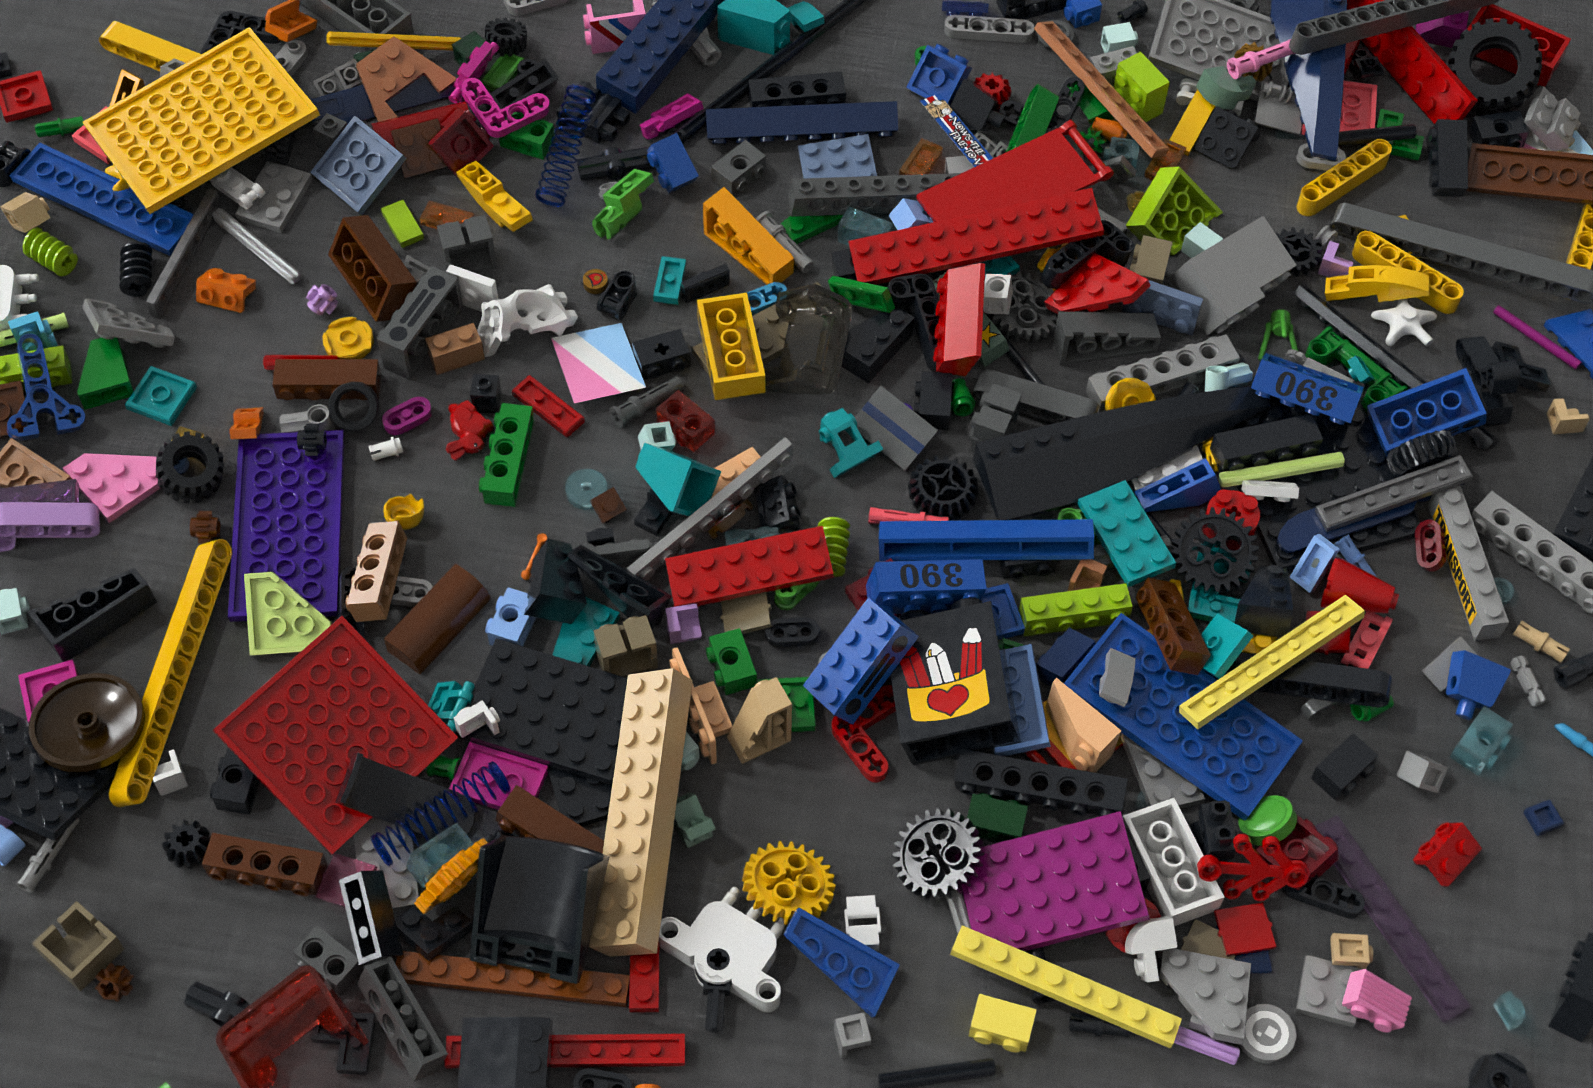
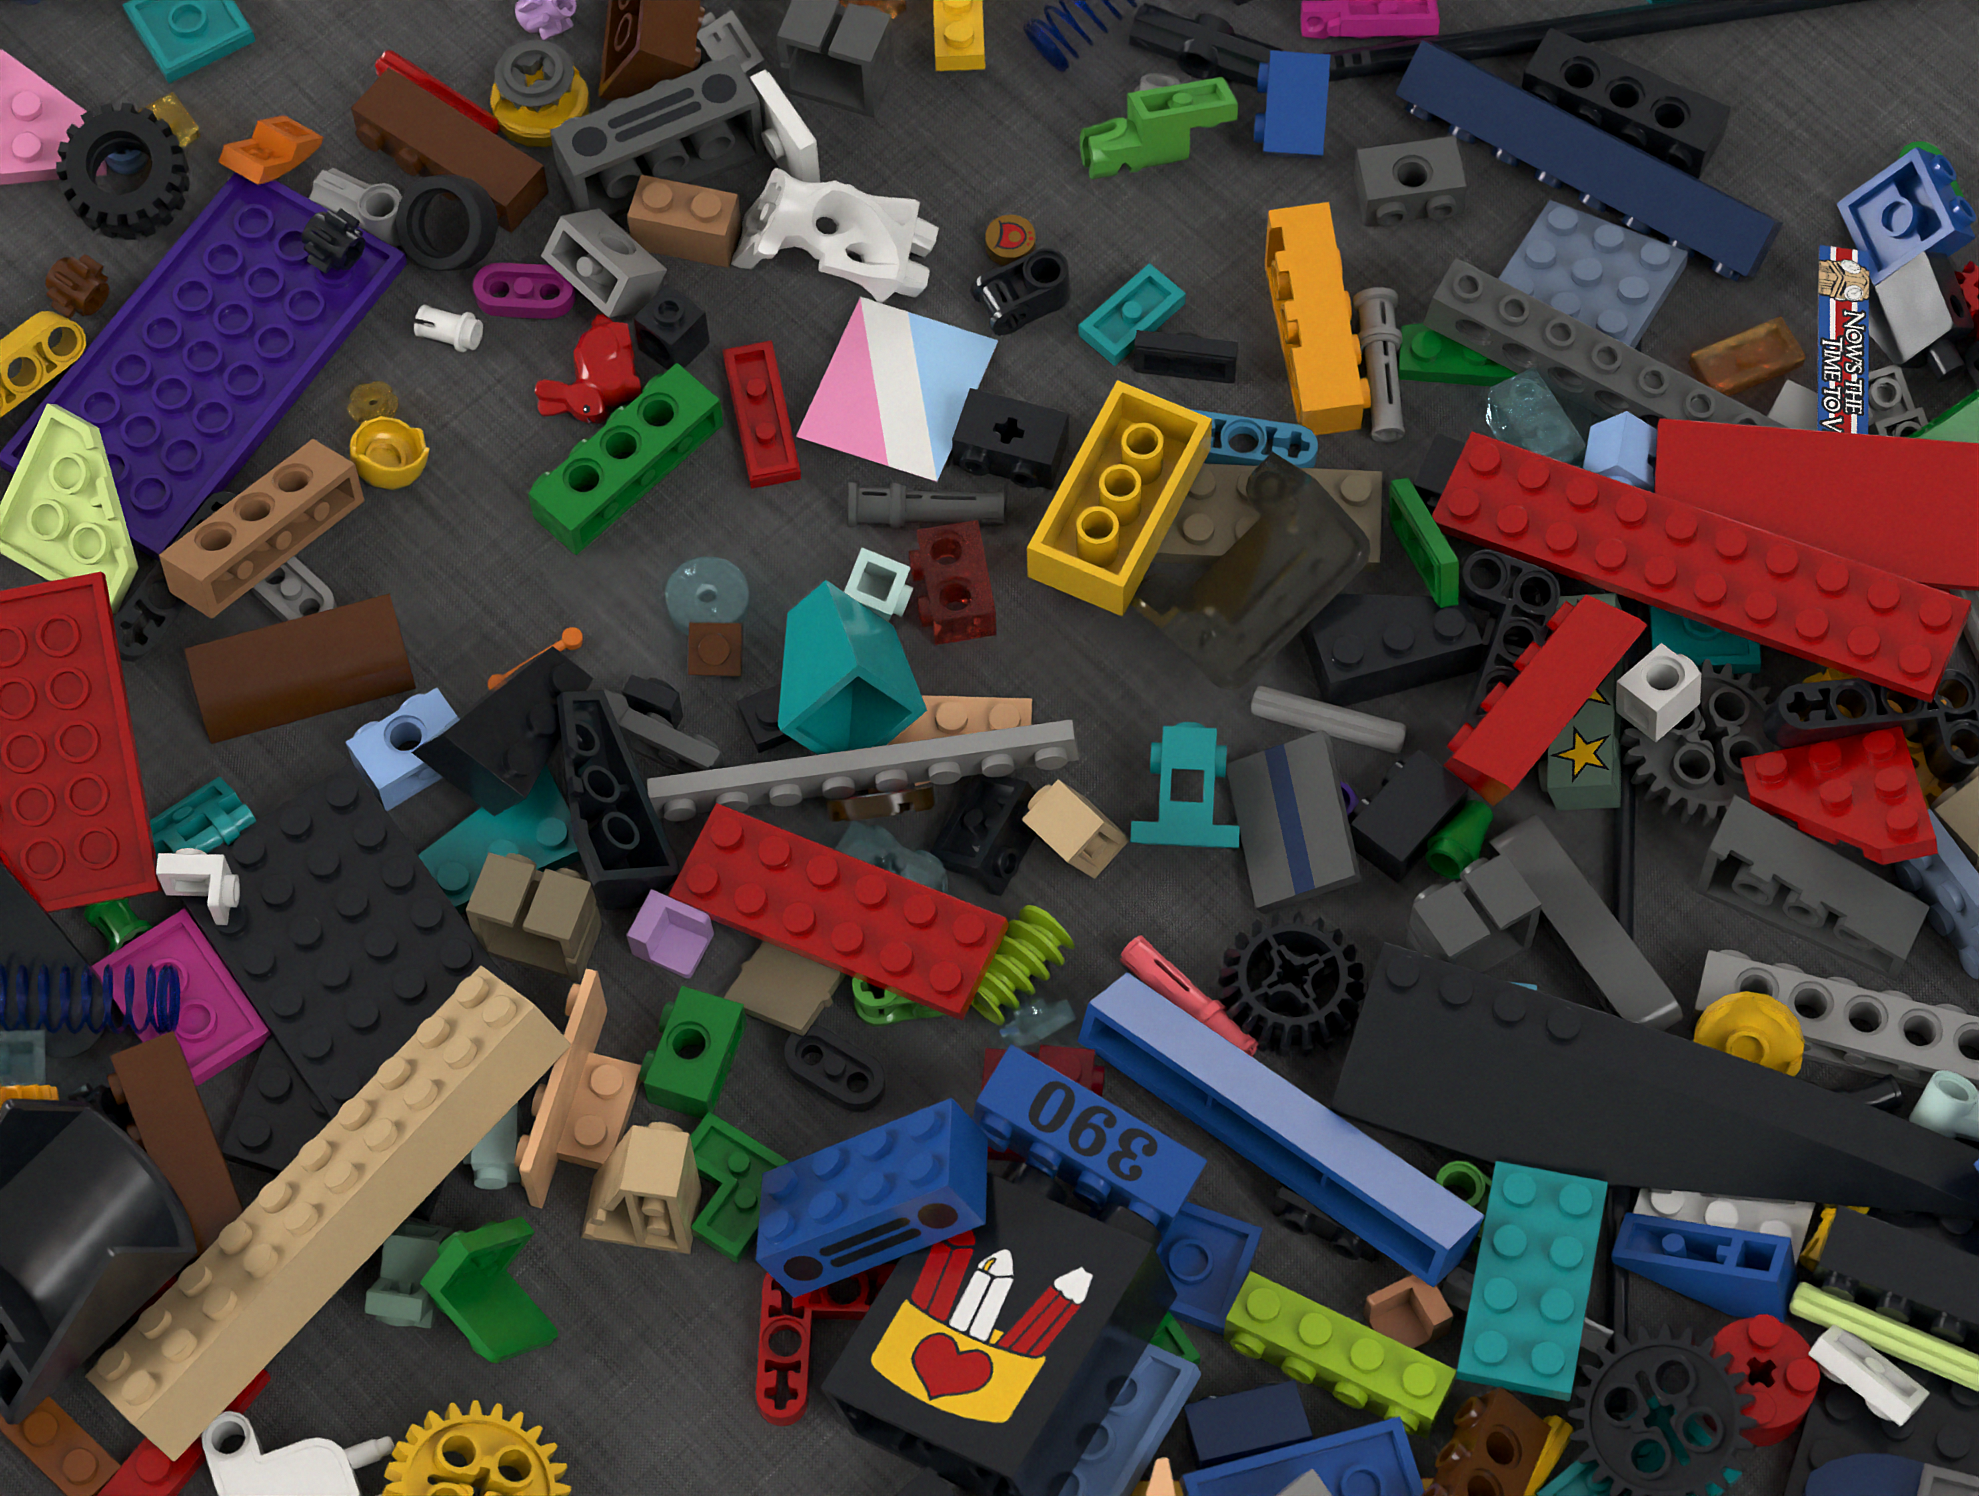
camera: 40 degrees right, 5 degrees up
none -> clear yellow plate [348,381,399,425]
none -> green bracket [420,1216,559,1363]
none -> dark grey gear [494,40,575,112]
none -> light grey brick [541,209,667,318]
none -> clear light blue plate [999,997,1076,1048]
none -> tan brick [1022,779,1130,879]
none -> light grey axle [1251,686,1406,753]

